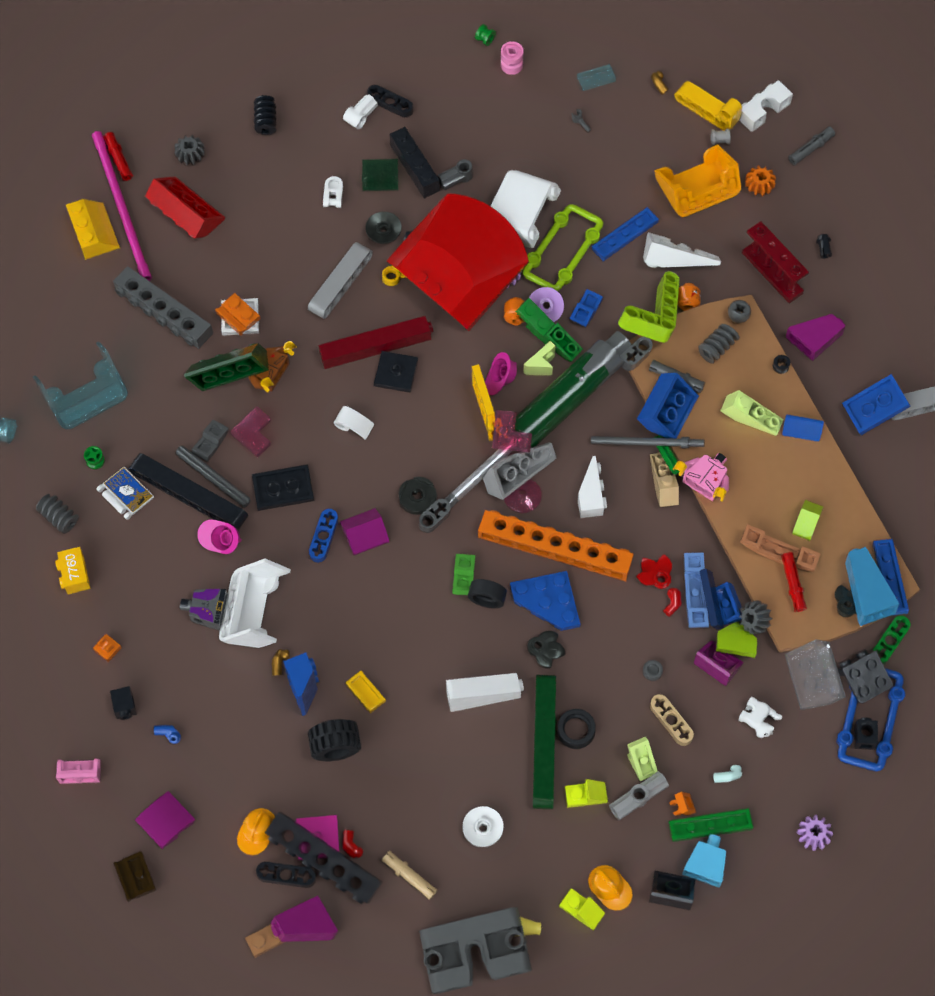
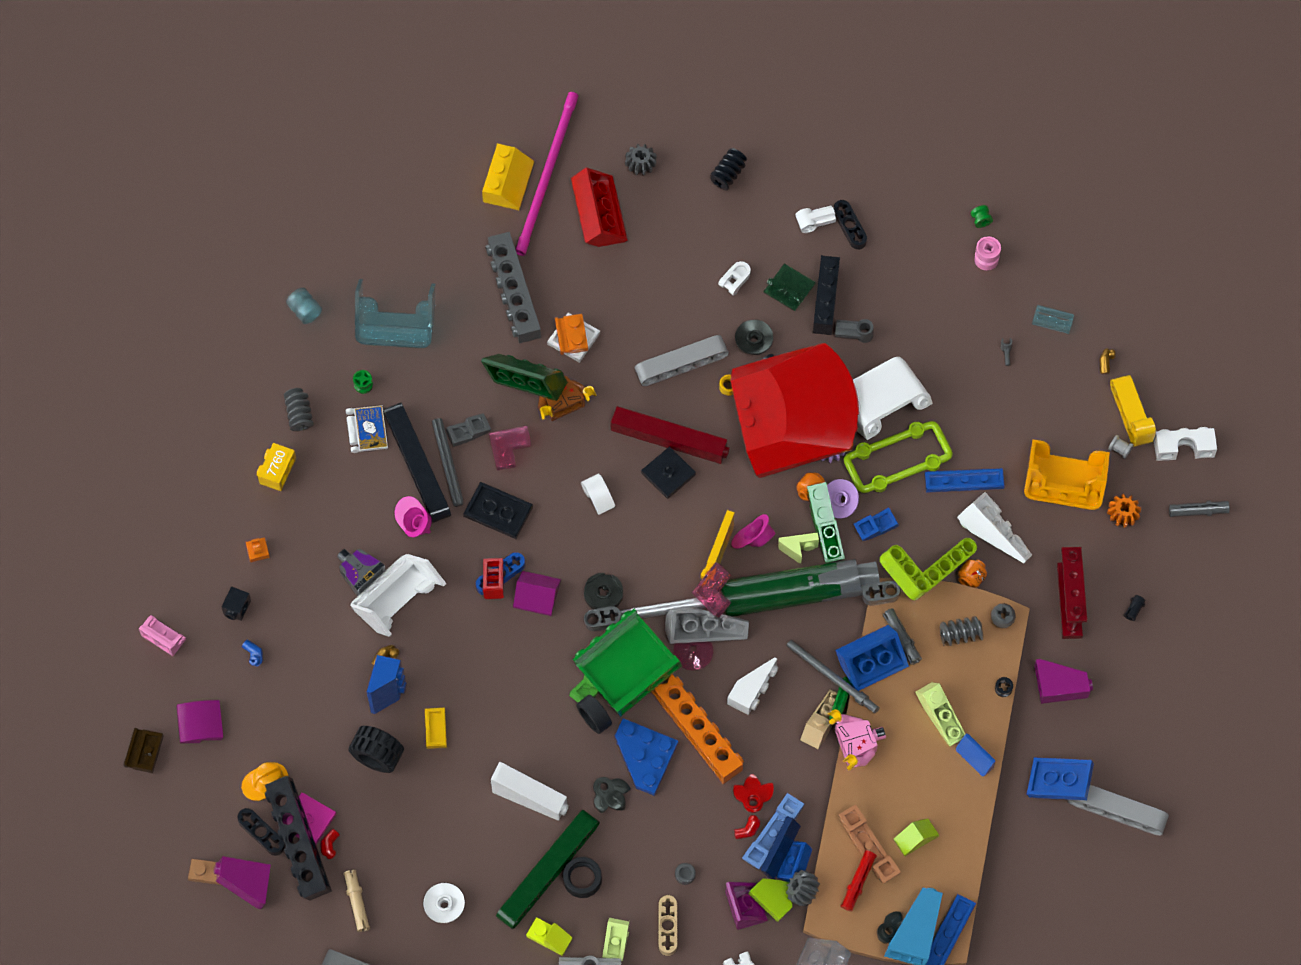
camera: 35 degrees right, 0 degrees up
red pin [103,132,133,181] -> none
none -> red slope [483,558,504,599]
none -> green panel [573,608,682,717]

